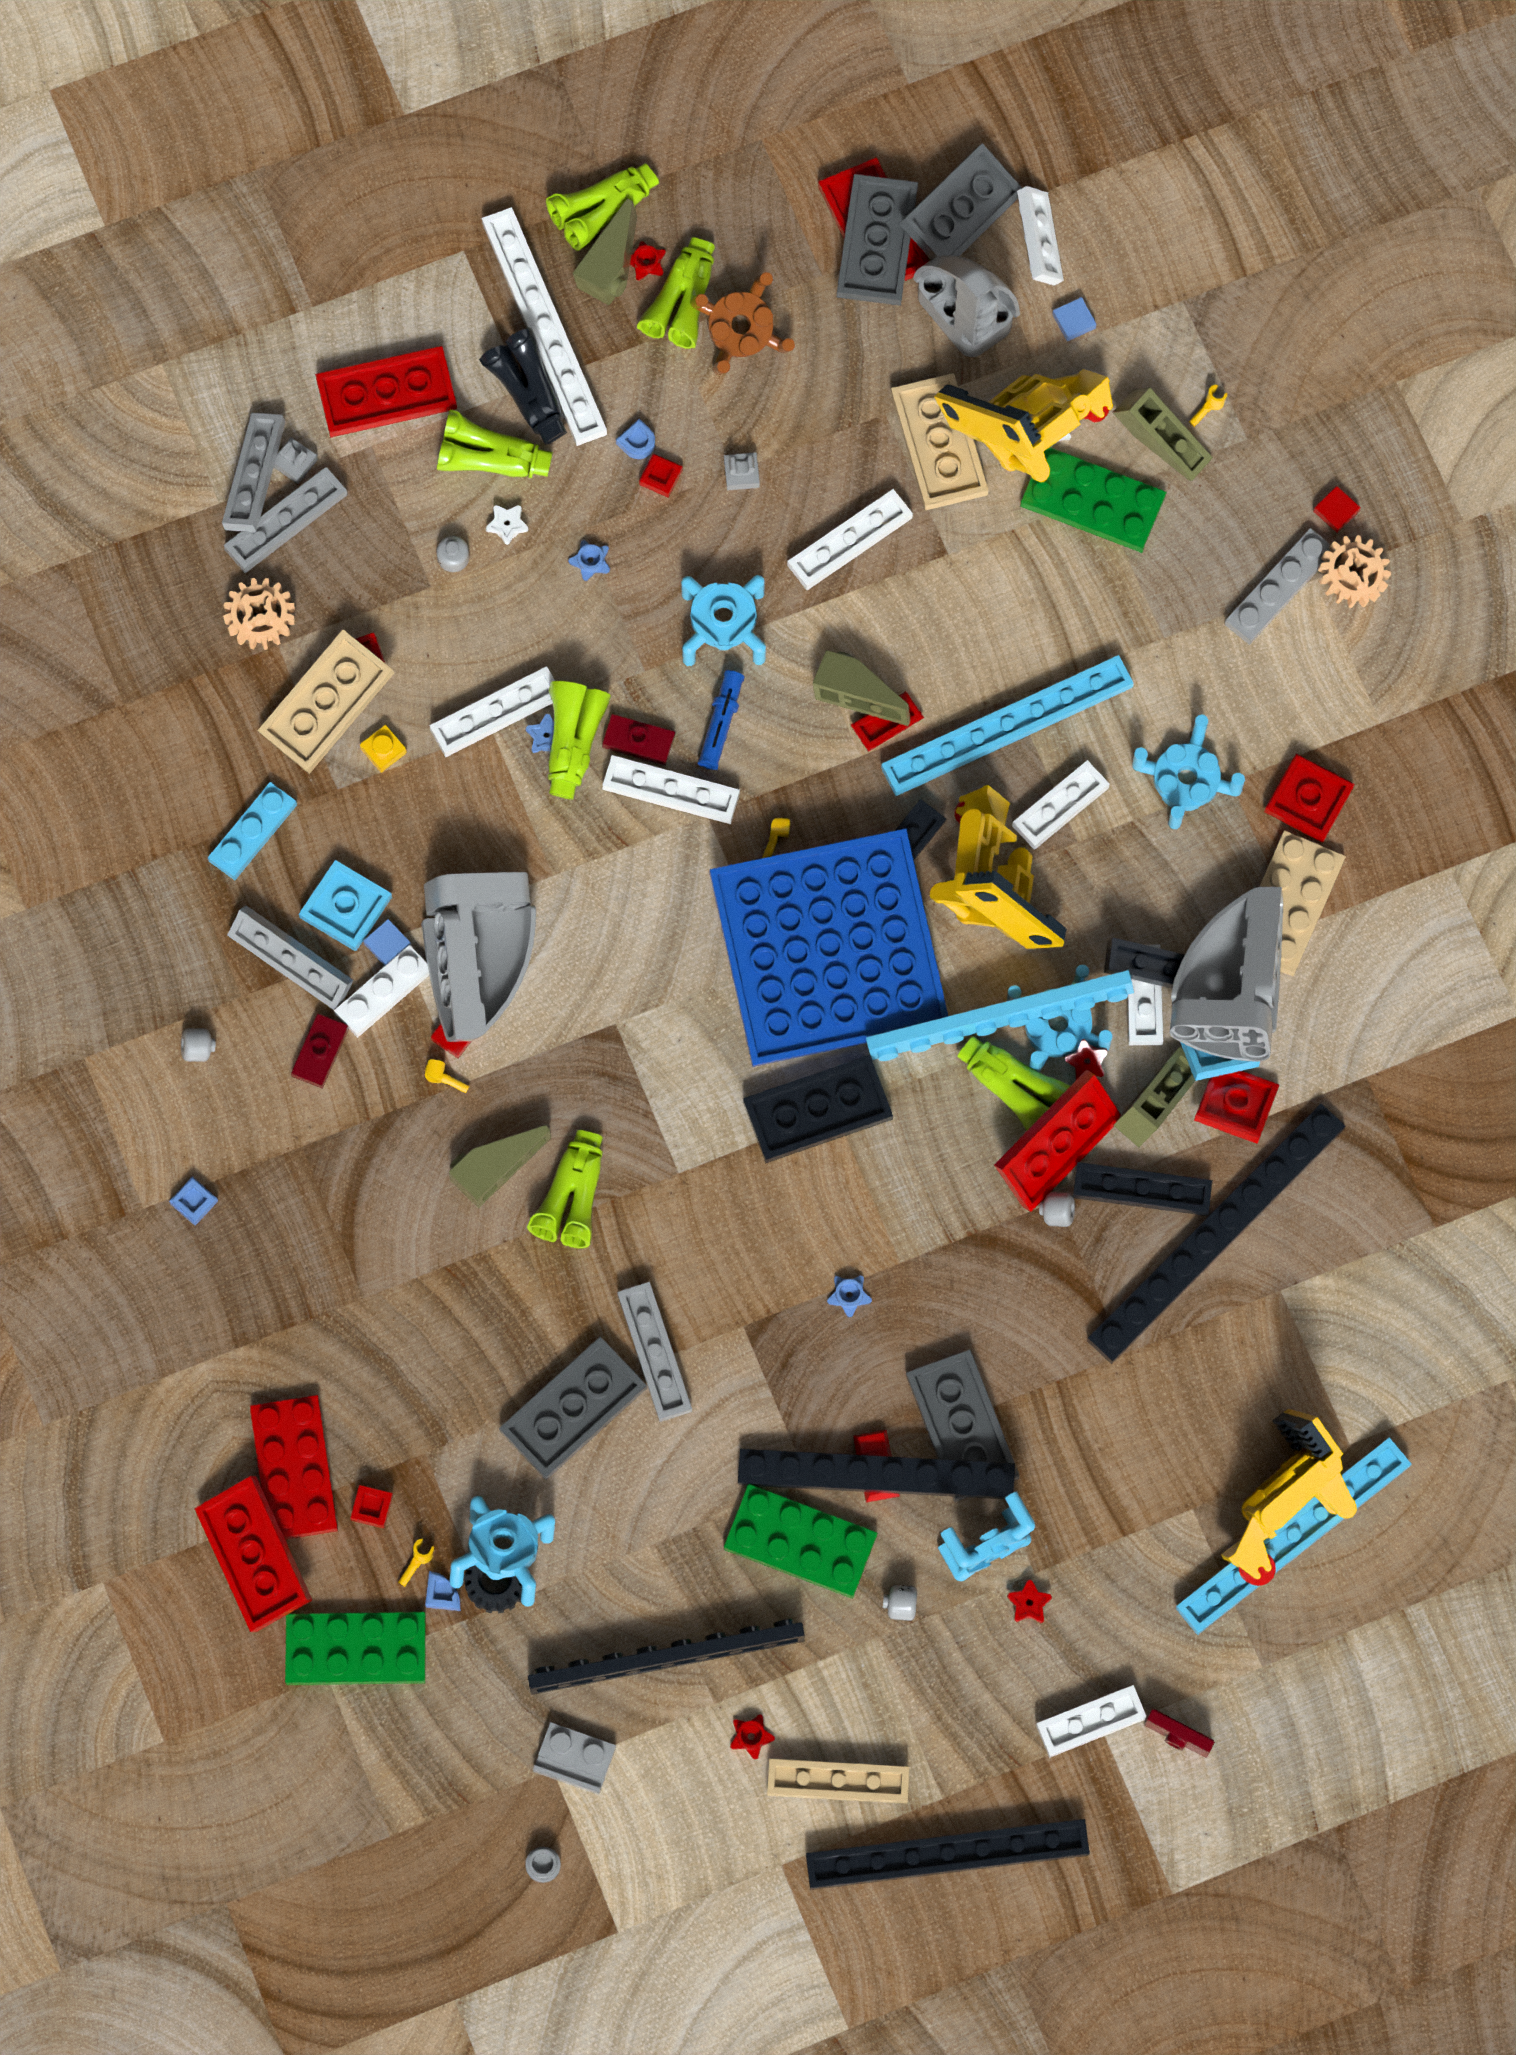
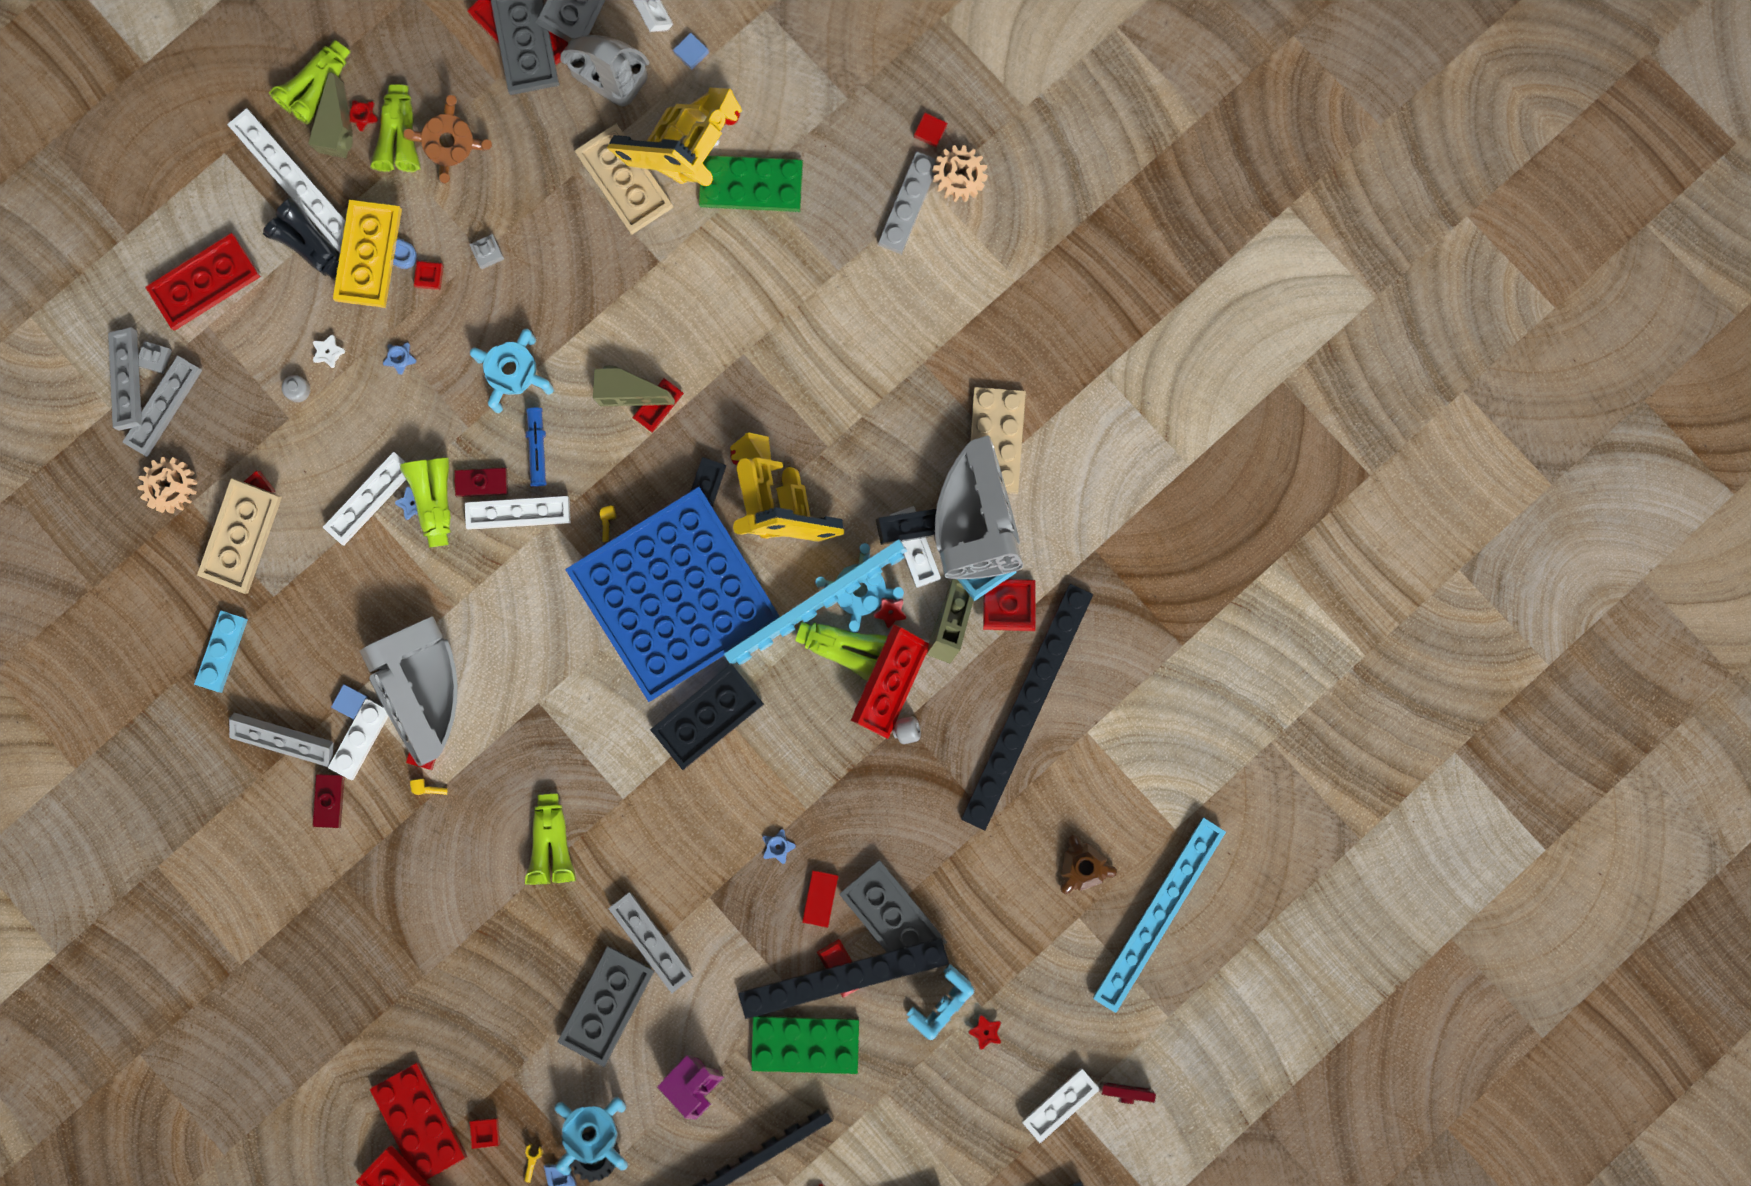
camera: 15 degrees left, 10 degrees up
medium blue tile [169,1177,218,1226] -> none
light grey piece [181,1028,216,1062] -> none
medium azure plate [299,860,392,951] -> none
yellow plate [360,725,407,773] -> none
lime piece [437,410,553,478] -> none
olive slope [449,1125,551,1208] -> none
white plate [787,489,913,590] -> none
medium azure plate [881,655,1134,796] -> none
light grey piece [883,1585,917,1621] -> none
white plate [1012,760,1110,850] -> none
black plate [1073,1162,1213,1216] -> none
olive slope [1112,387,1213,481] -> none
medium azure plate [1132,714,1245,829] -> none
yellow hand [1189,384,1227,427] -> none
yellow container [1221,1409,1357,1586] -> none
red plate [1264,754,1355,843] -> none
none -> yellow plate [333,200,402,308]
none -> magenta plate [657,1055,724,1120]
none -> red tile [802,870,839,928]
none -> reddish brown rock [1060,835,1117,894]

